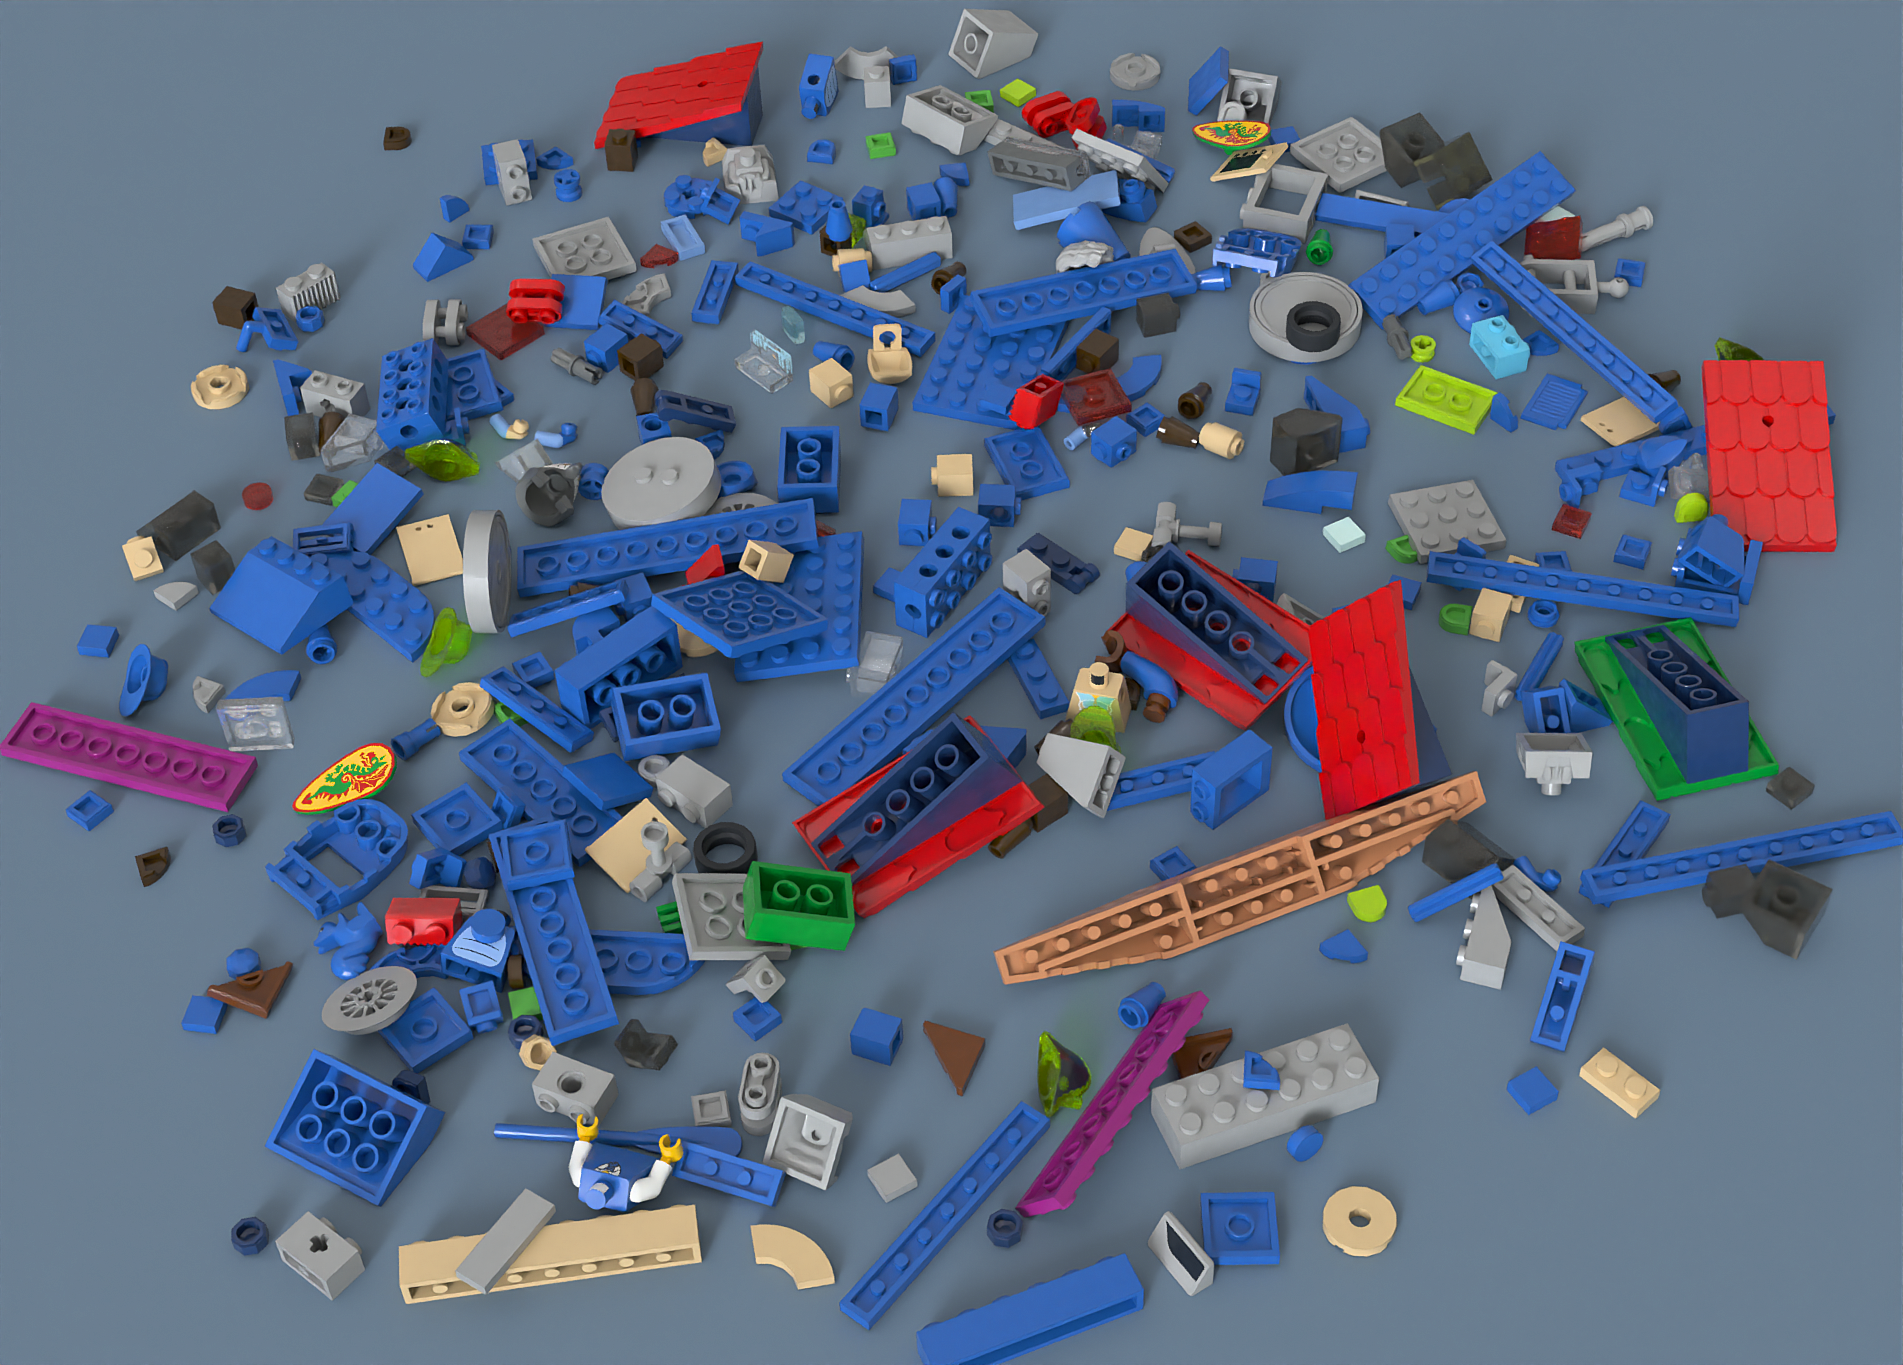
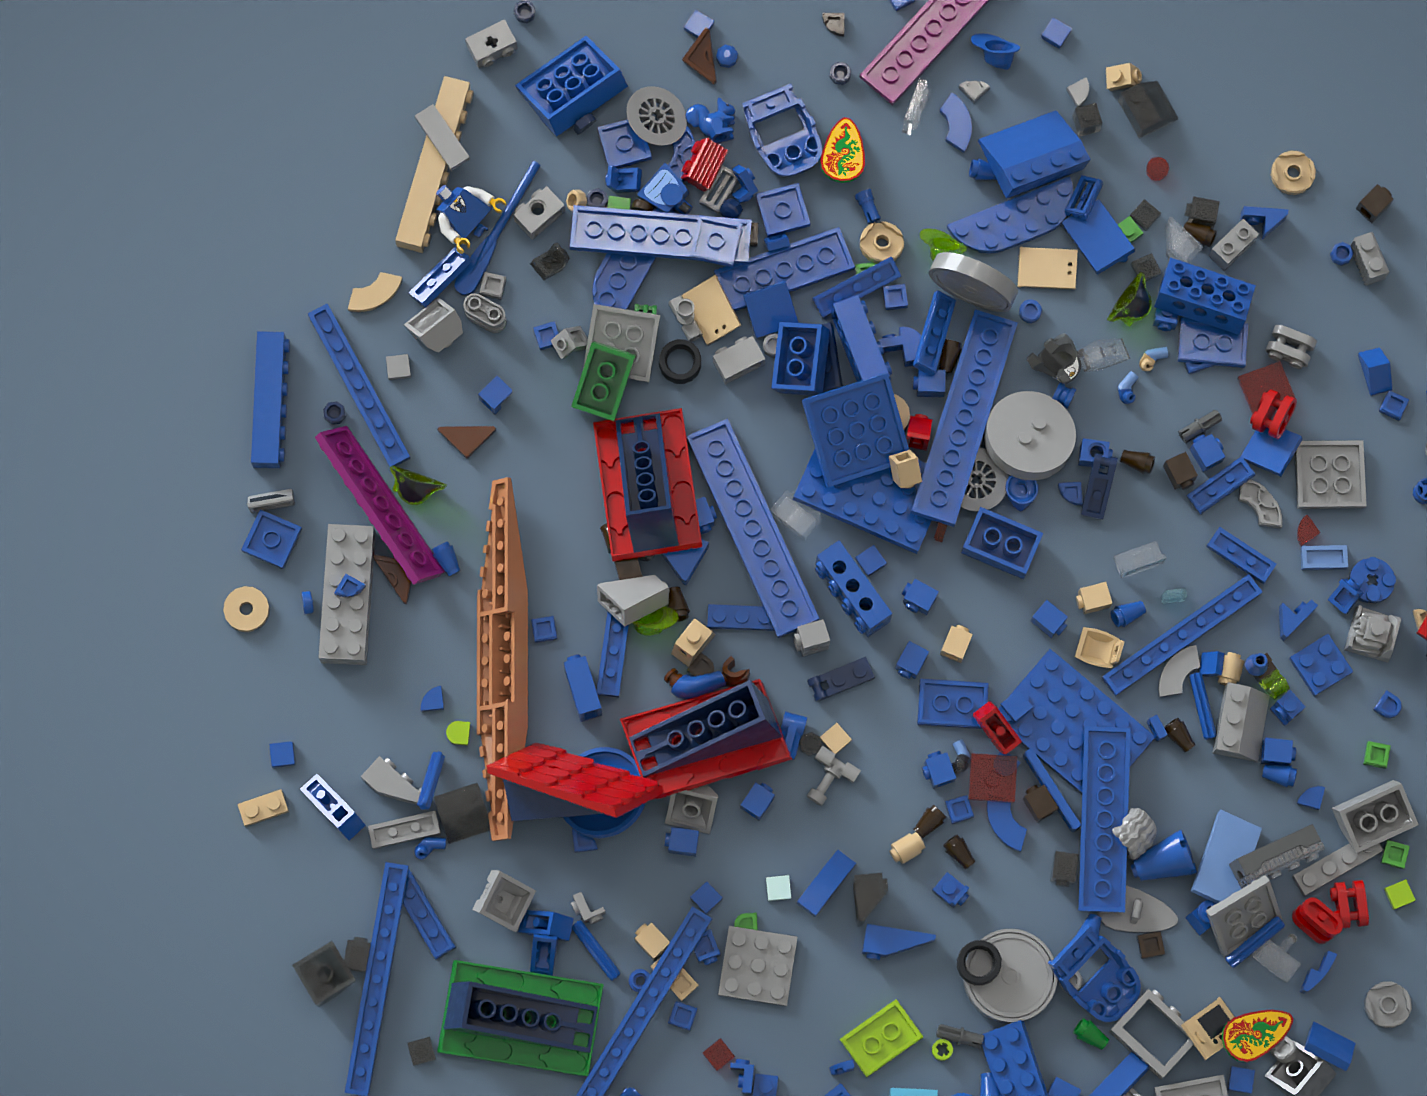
camera: 110 degrees right, 30 degrees up
blue plate [236,307,298,352] -> none
bright green tile [1439,604,1473,636] -> none
blue tile [1613,534,1652,570] -> none

